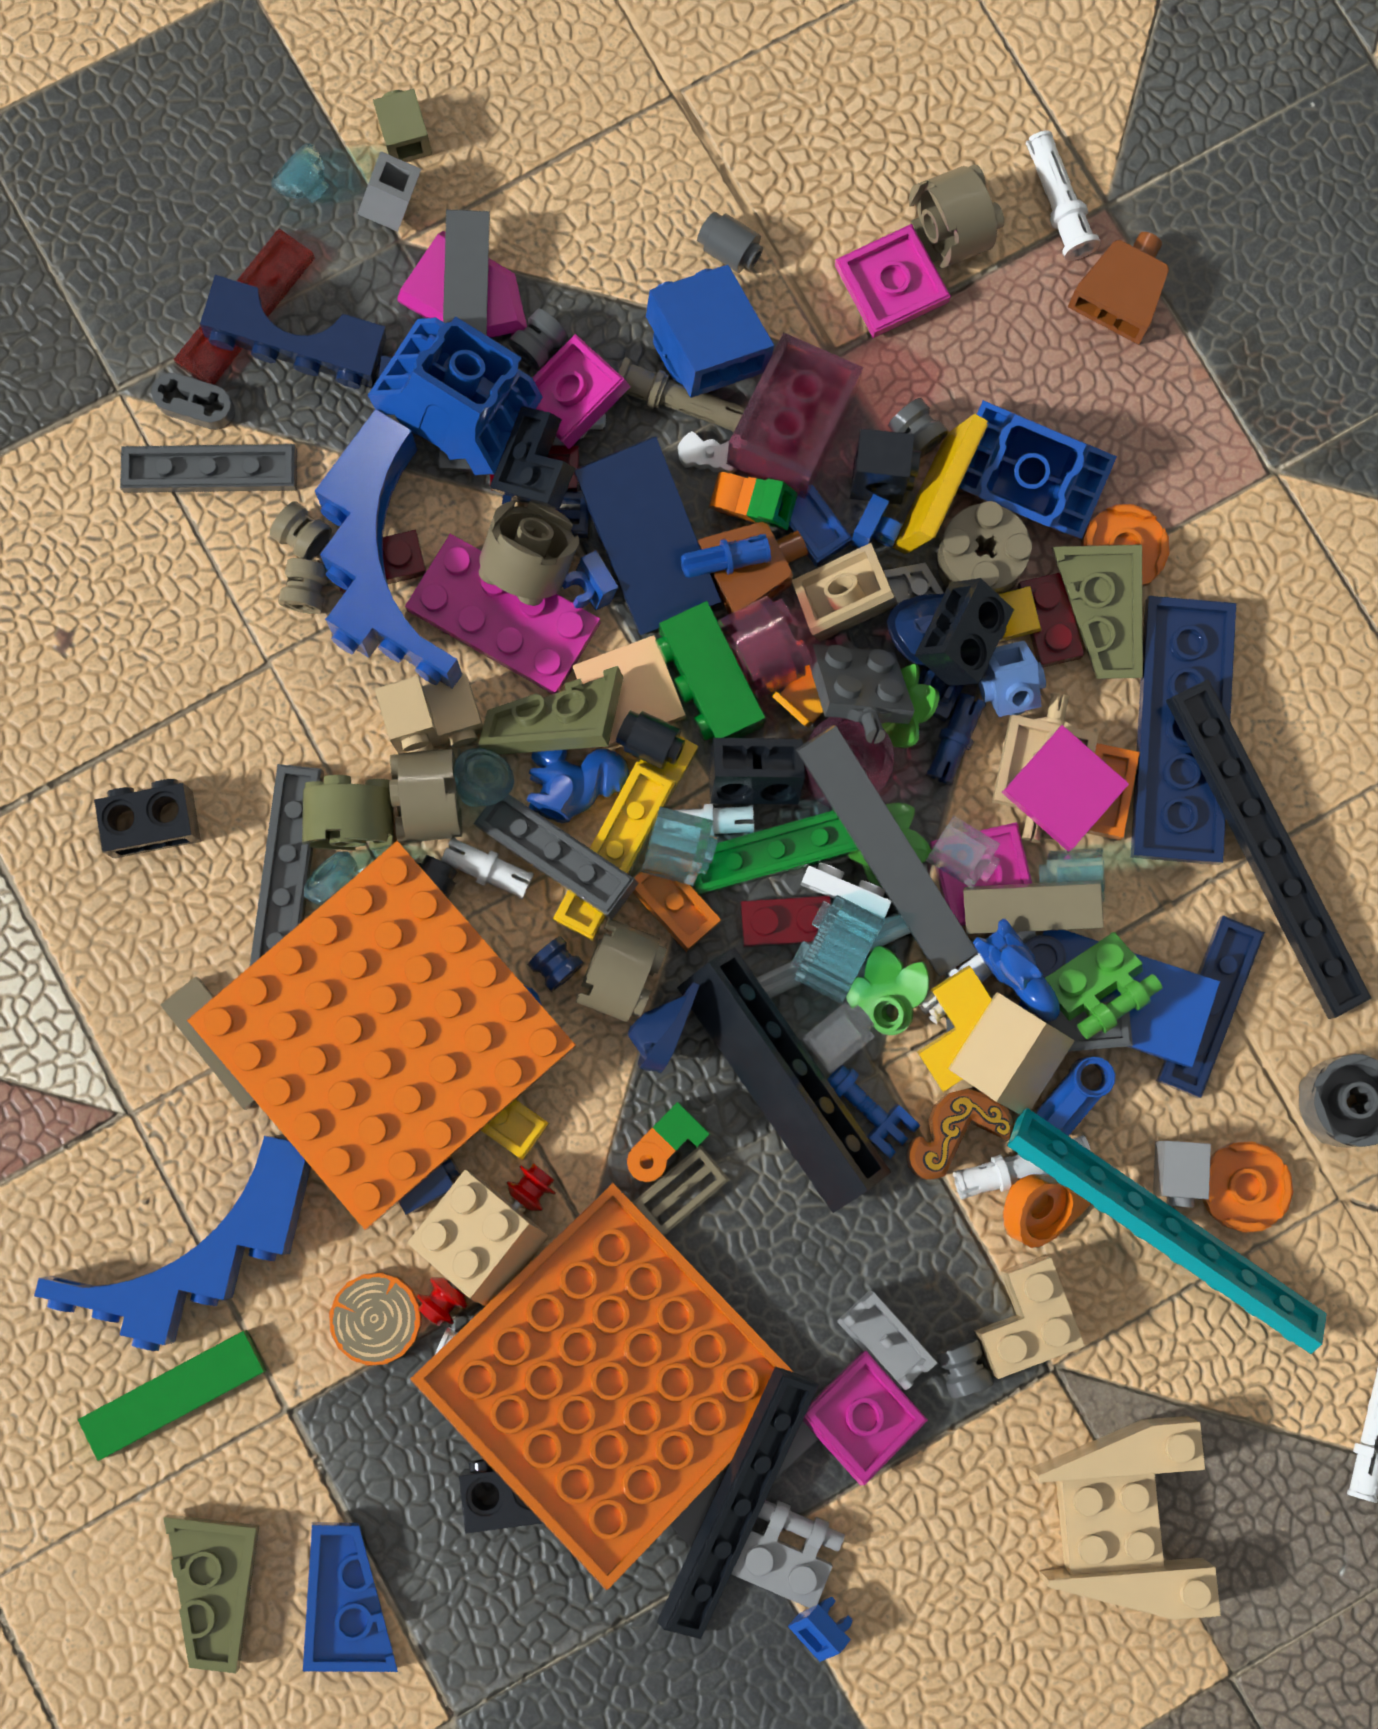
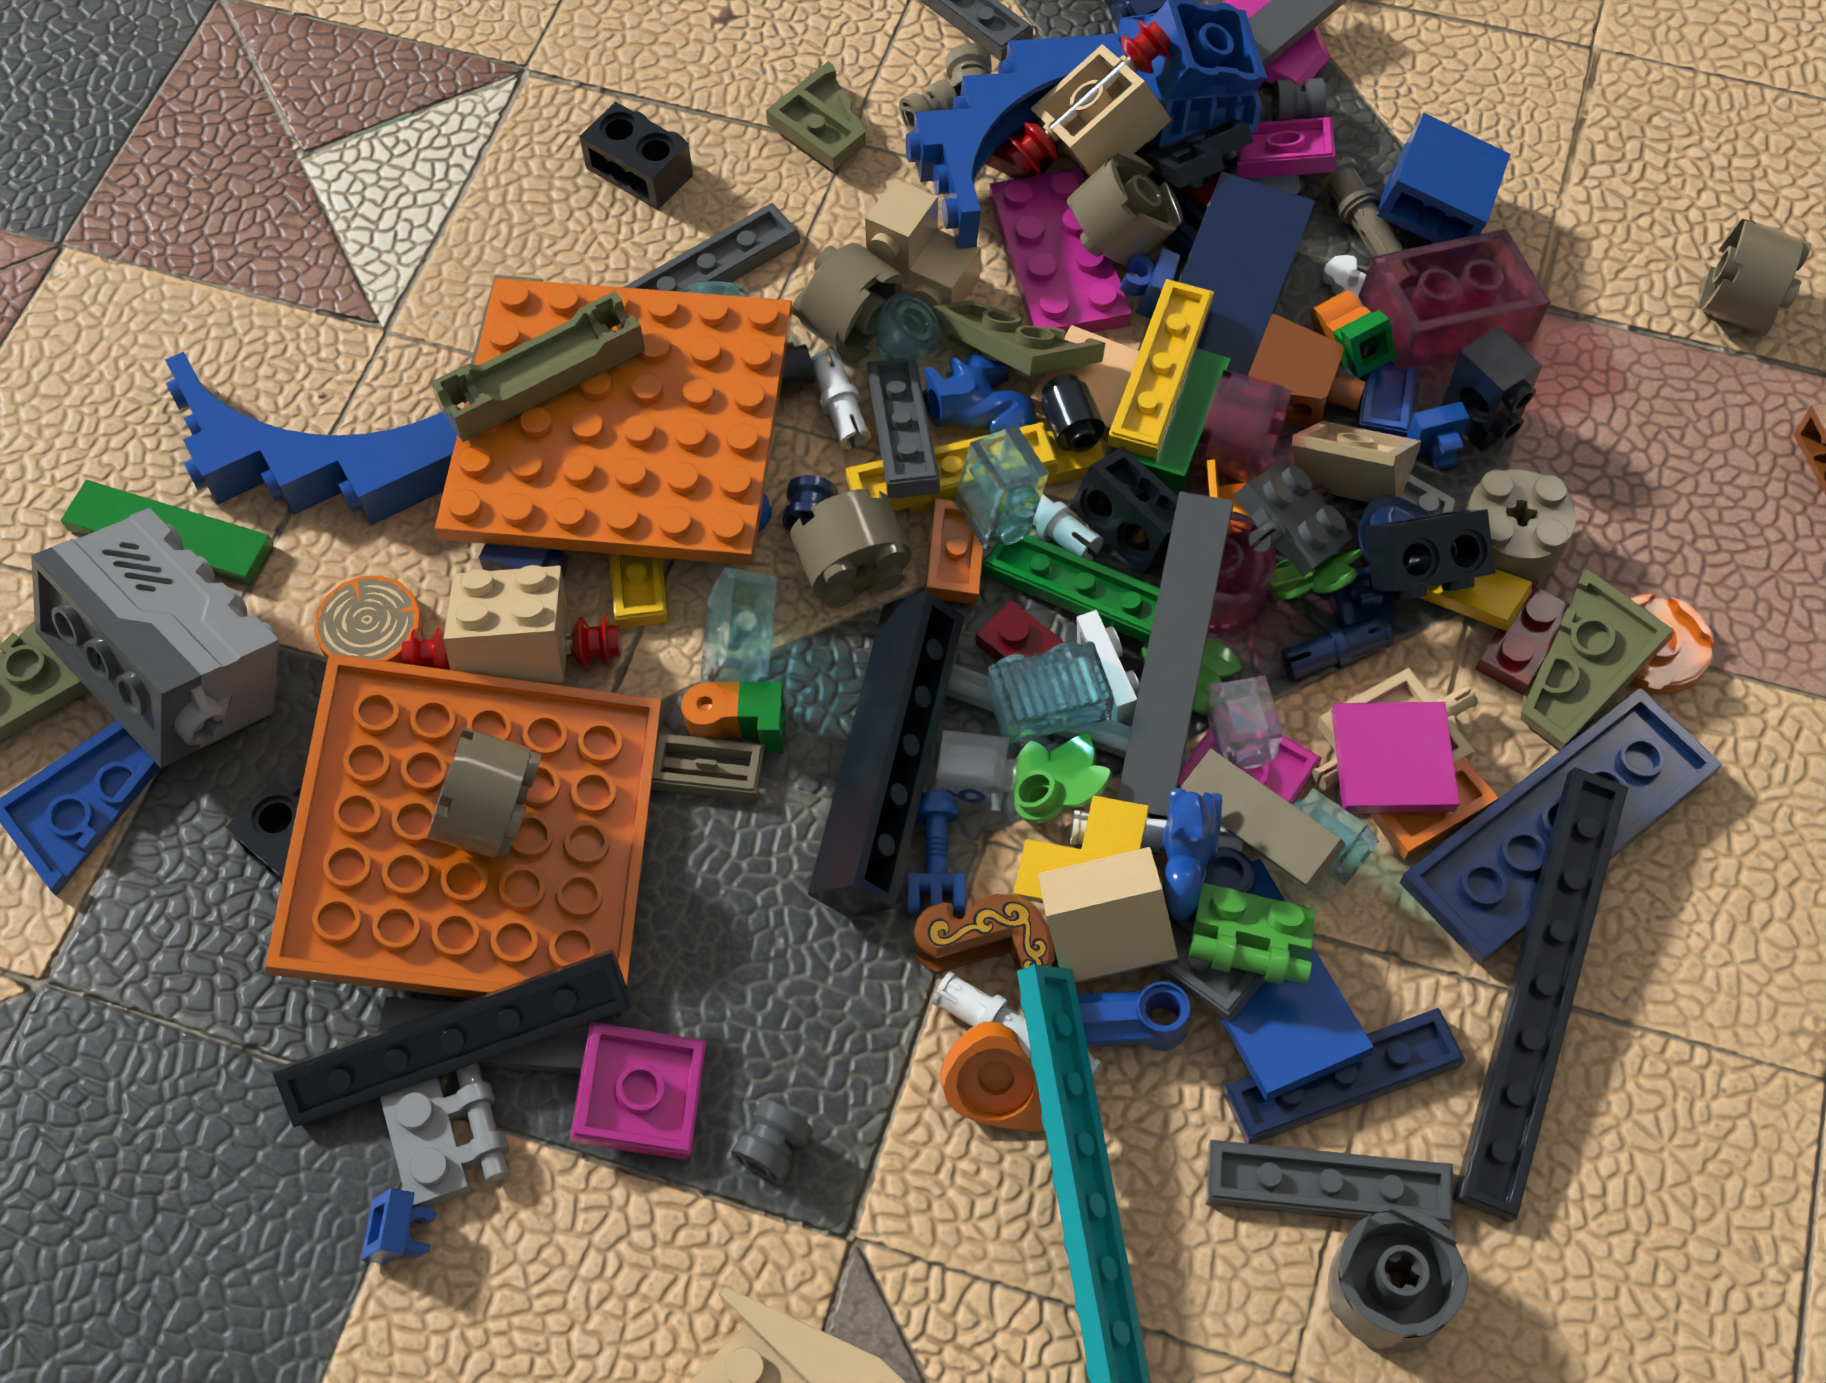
camera: 50 degrees right, 20 degrees down
olive brick [302,775,394,851] -> none
dark blue piece [627,982,699,1074] -> none
blue axle [681,534,771,578] -> none
dark grey brick [697,212,763,273] -> none
dark pink plate [835,224,951,338] -> none
light grey hinge [837,1290,937,1390] -> none
dark grey wheel [888,398,949,458] -> none
yellow tile [893,414,988,554] -> none
blue slope [959,400,1117,539] -> none
tan brick [974,1256,1085,1379] -> none
medium blue brick [979,640,1046,717] -> none
light grey brick [1153,1141,1211,1208] -> none
orange tile [1202,1141,1293,1232] -> none
none -> piece [31,508,280,768]
none -> dark tan brick [427,727,542,859]
none -> olive piece [431,291,645,443]
none -> clear light blue brick [699,567,777,684]
none -> olive wing [766,61,866,171]
none -> tan brick [1007,20,1172,176]
none -> yellow tile [1107,279,1214,459]
none -> dark grey tile [1206,1140,1454,1229]

